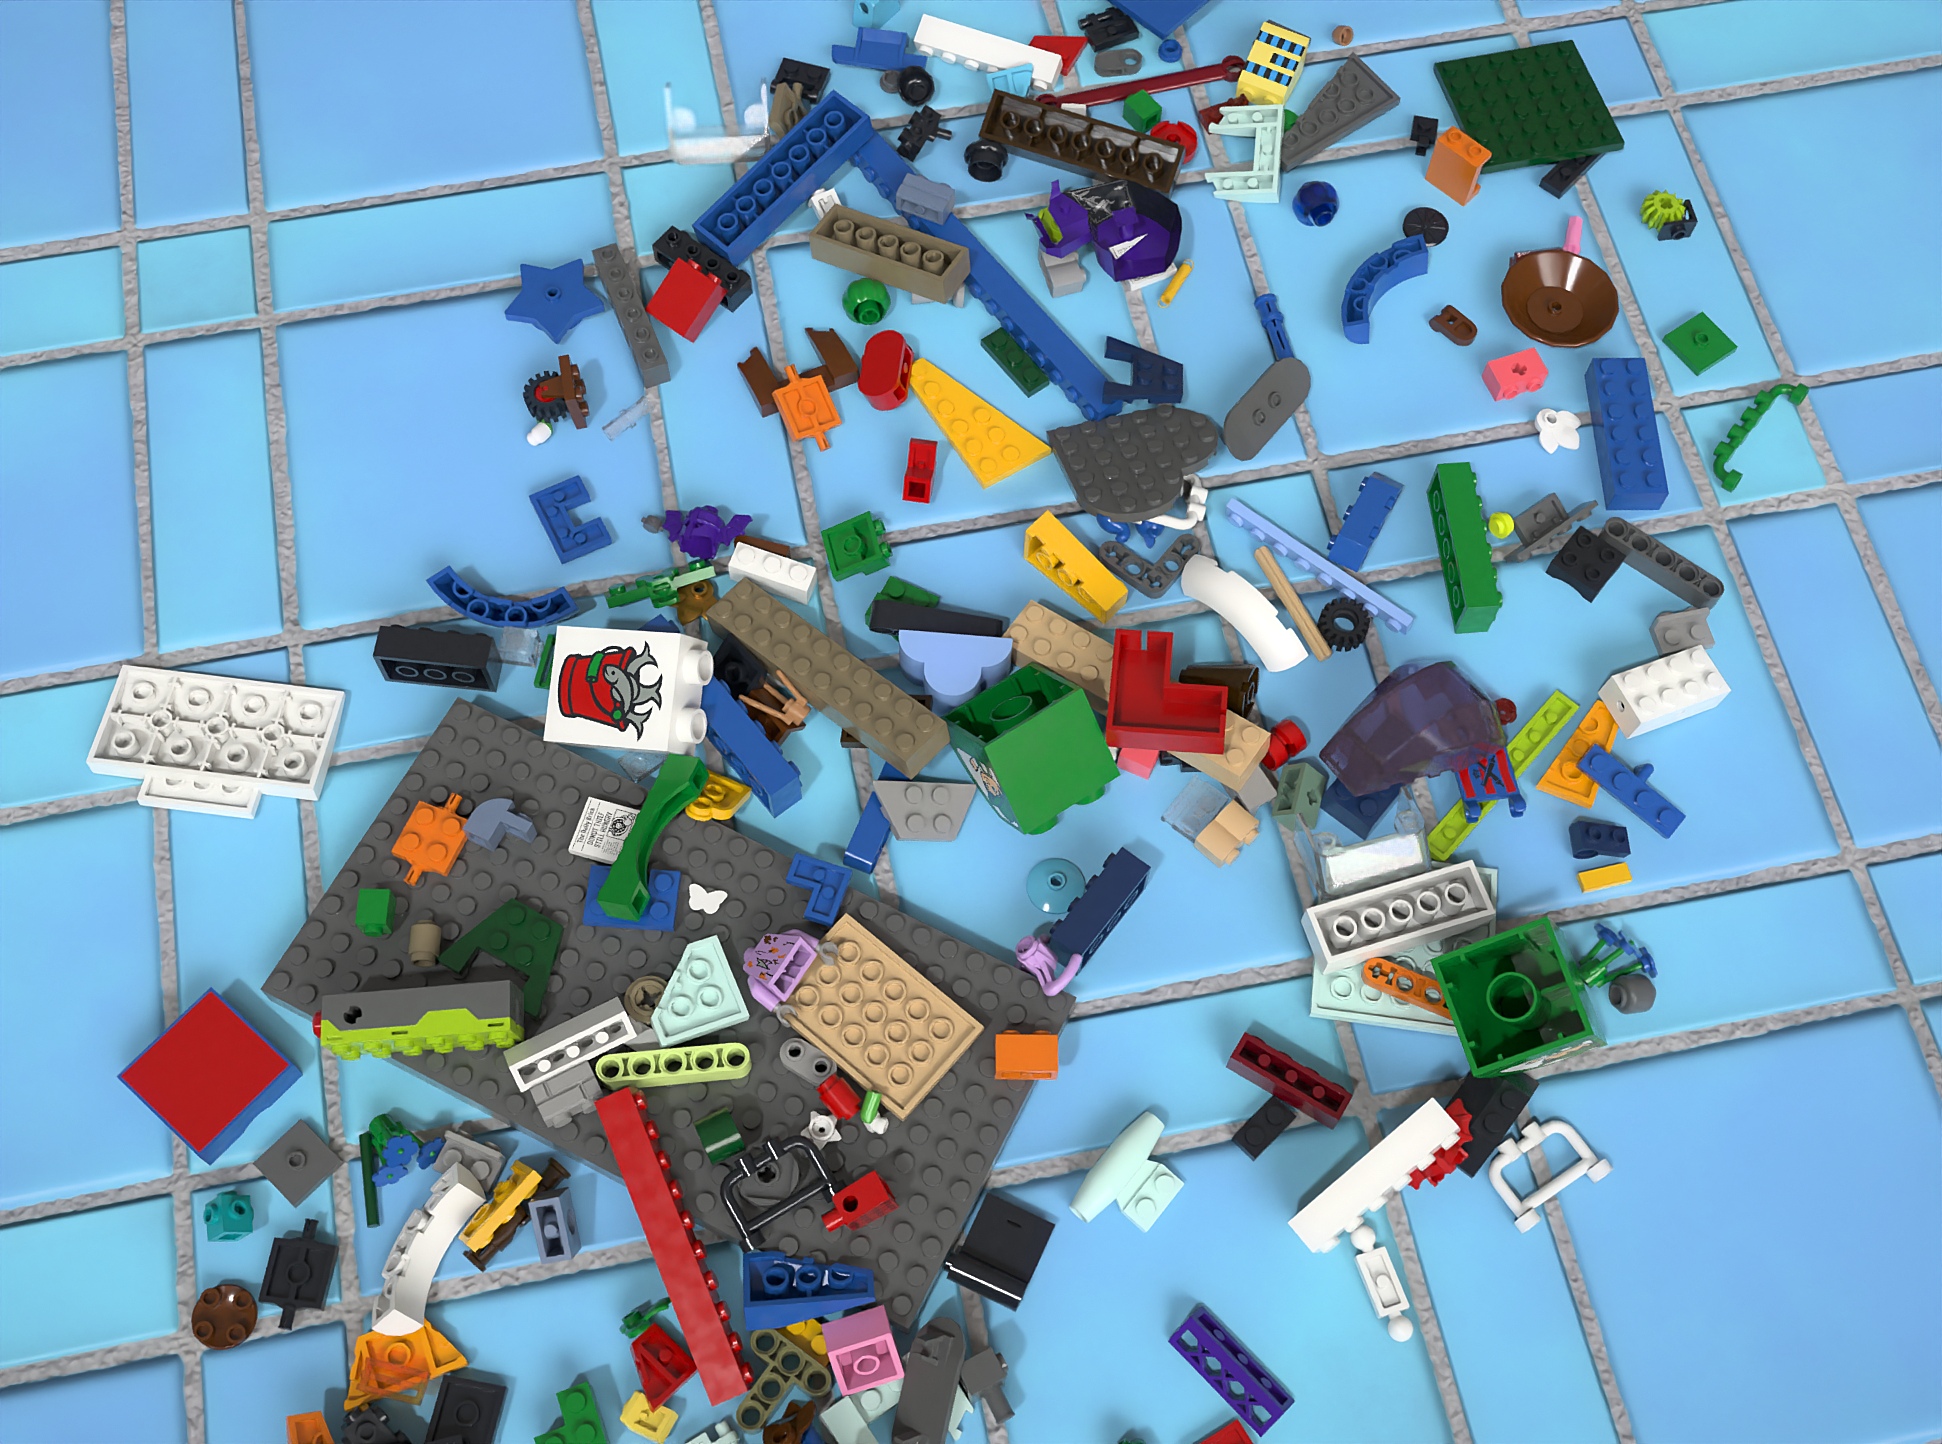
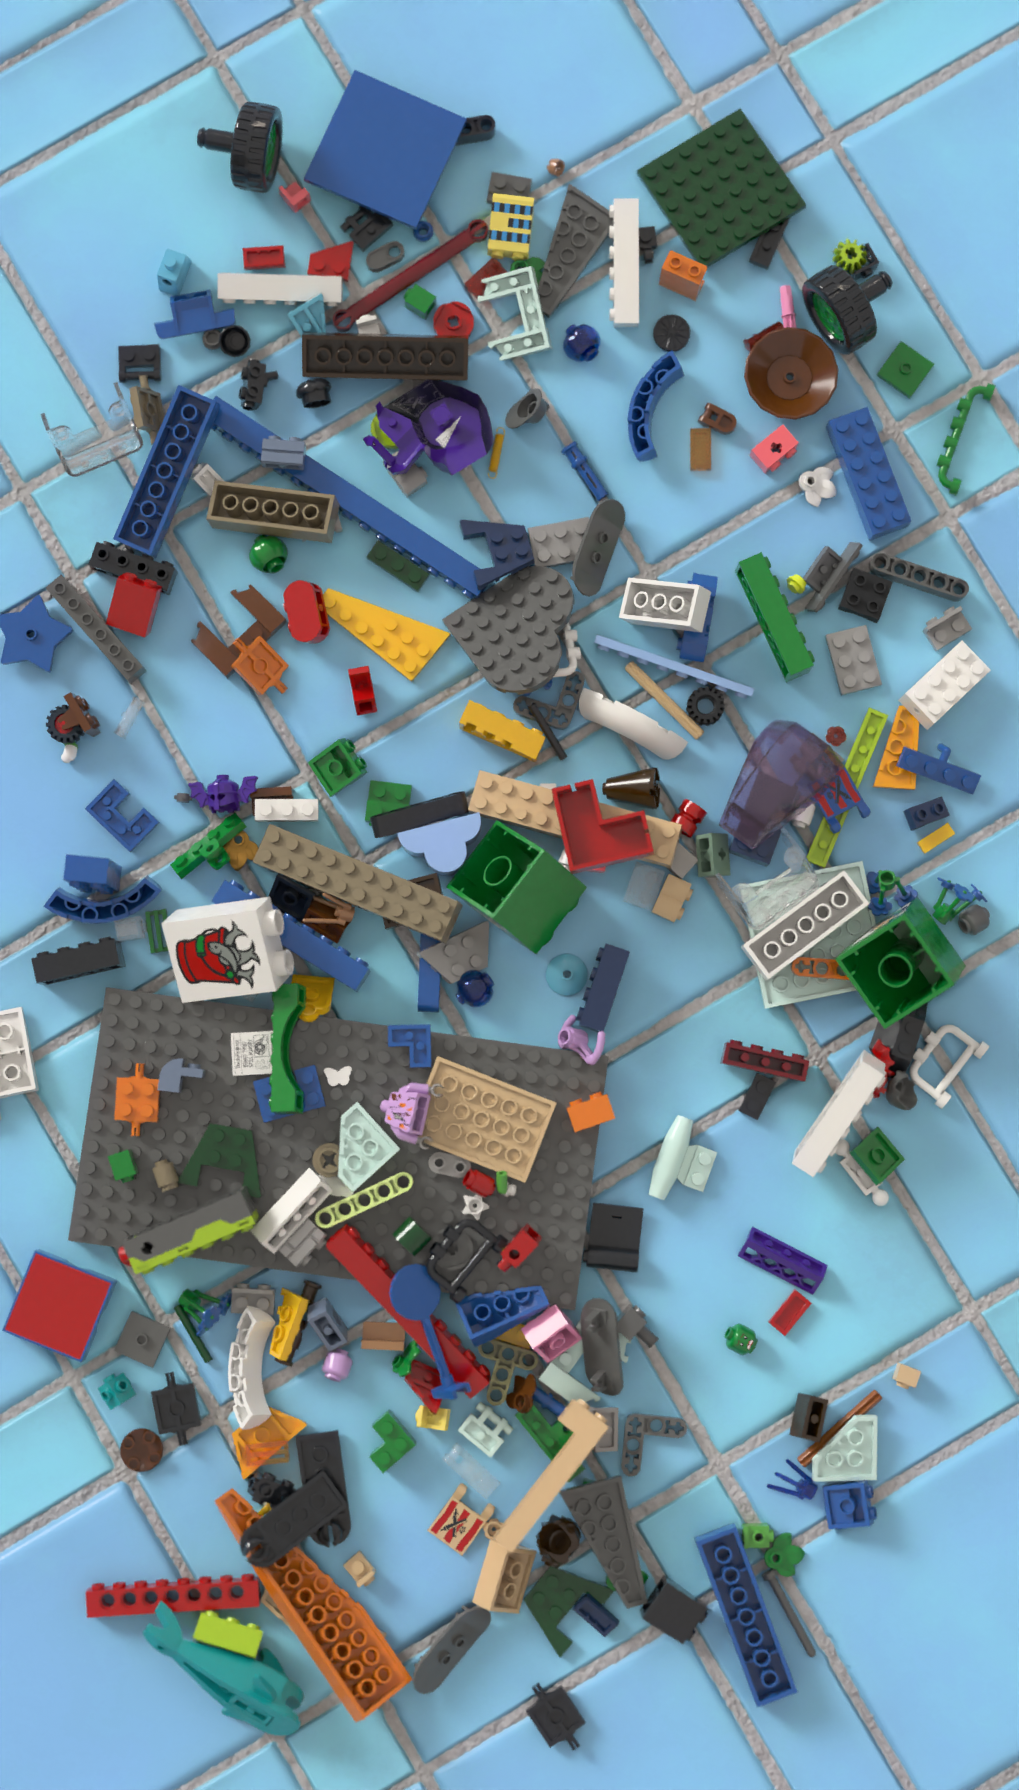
camera: 20 degrees left, 20 degrees up
none -> blue brick [63,854,122,895]
none -> red plate [243,245,285,270]
none -> lavender head [322,1348,353,1382]
none -> medium nougat panel [361,1321,405,1351]
none -> blue piece [389,1264,472,1400]
none -> clear blue plant [455,970,495,1008]
none -> dark grey piece [505,388,550,429]
none -> light grey plate [528,517,589,567]
none -> black bar [528,703,567,761]
none -> white brick [609,198,639,327]
none -> white brick [619,578,711,632]
none -> clear orange tile [690,428,711,471]
none -> white brick [790,796,816,829]
none -> black wheel [802,265,893,355]
none -> light grey plate [825,625,882,695]
none -> green plate [849,1127,905,1186]
none -> blue plant [866,870,918,916]
none -> dark grey hair [886,1070,917,1110]

